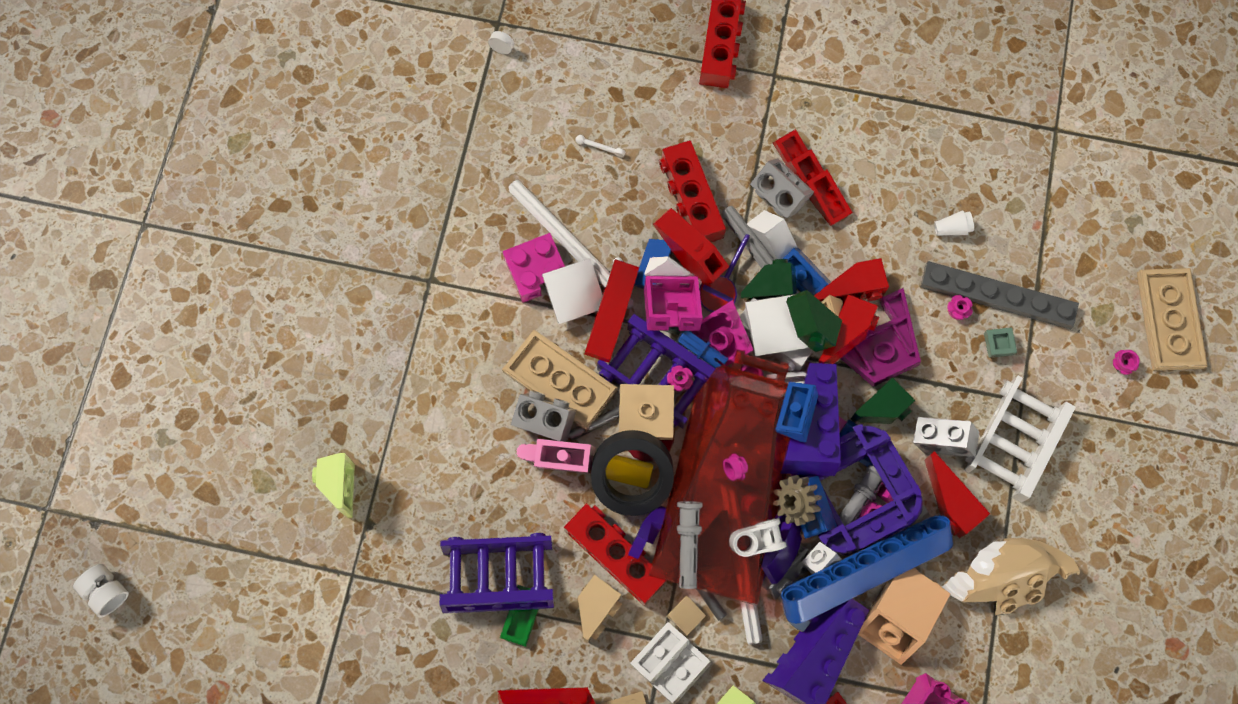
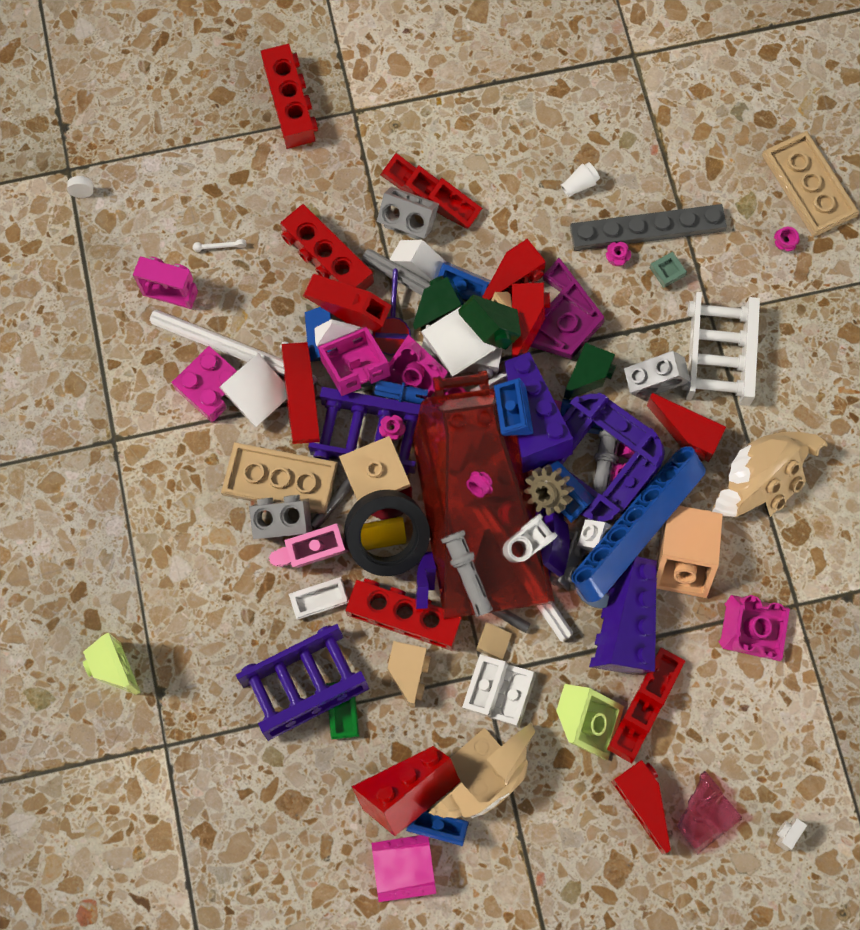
camera: 20 degrees left, 0 degrees up
none -> dark pink piece [133,256,198,309]
none -> white tile [289,577,349,620]

